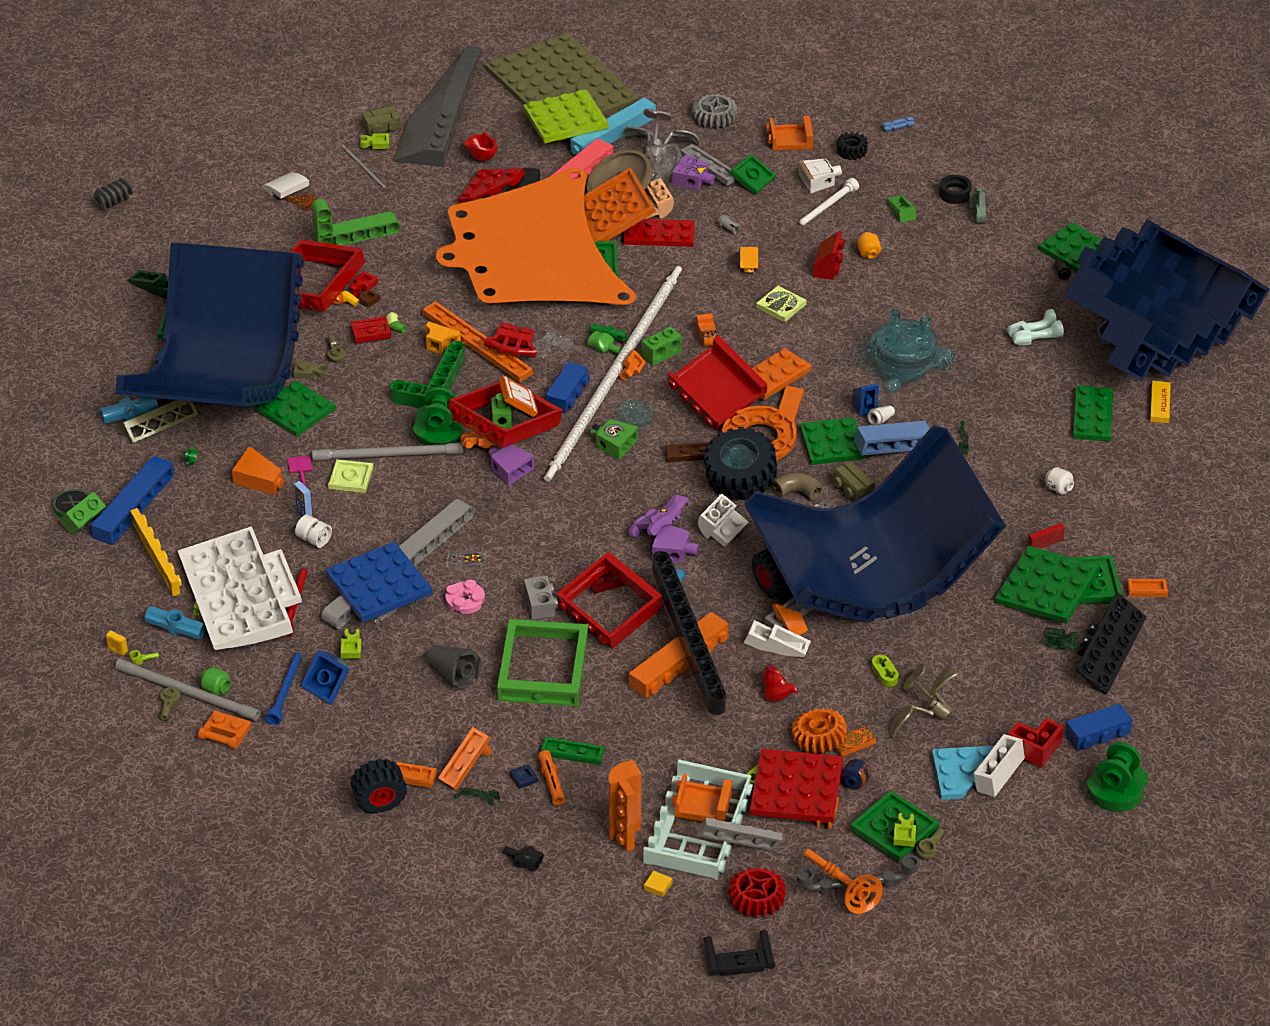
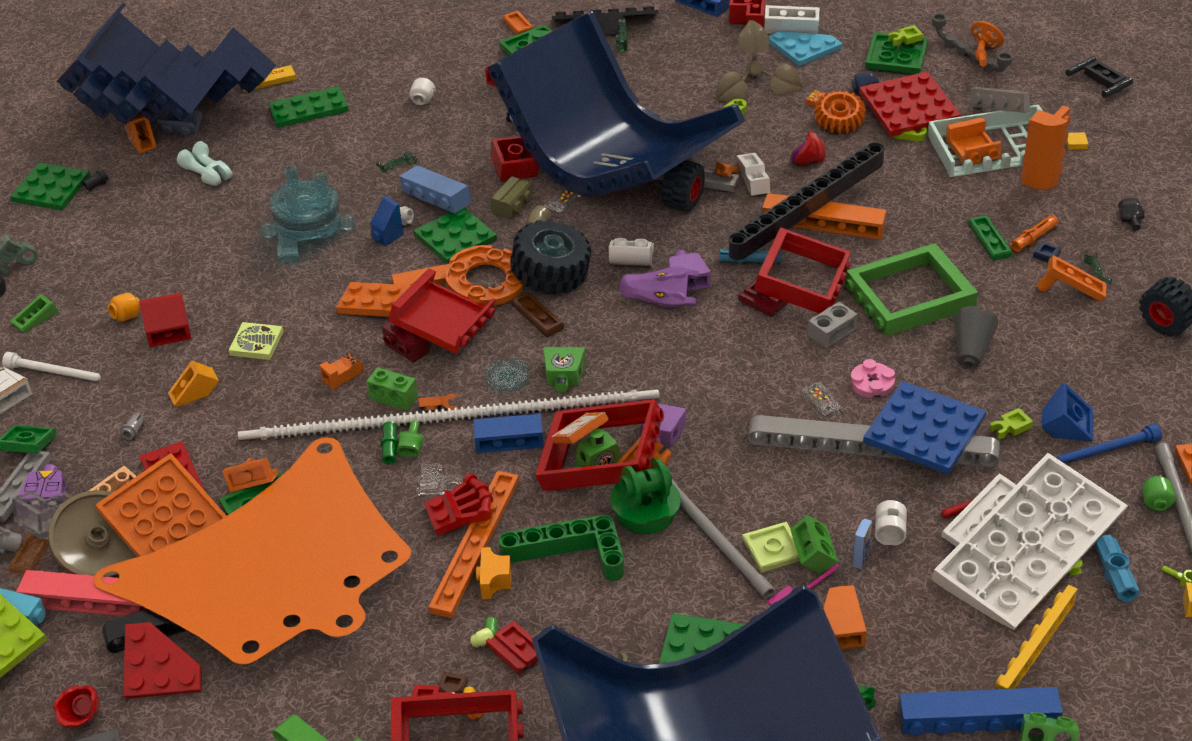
camera: 115 degrees left, 0 degrees up
orange plate [396,762,437,788] -> none
red gear [728,866,786,919] -> none
none -> orange panel [222,457,279,492]
none -> bright green brick [790,515,838,574]

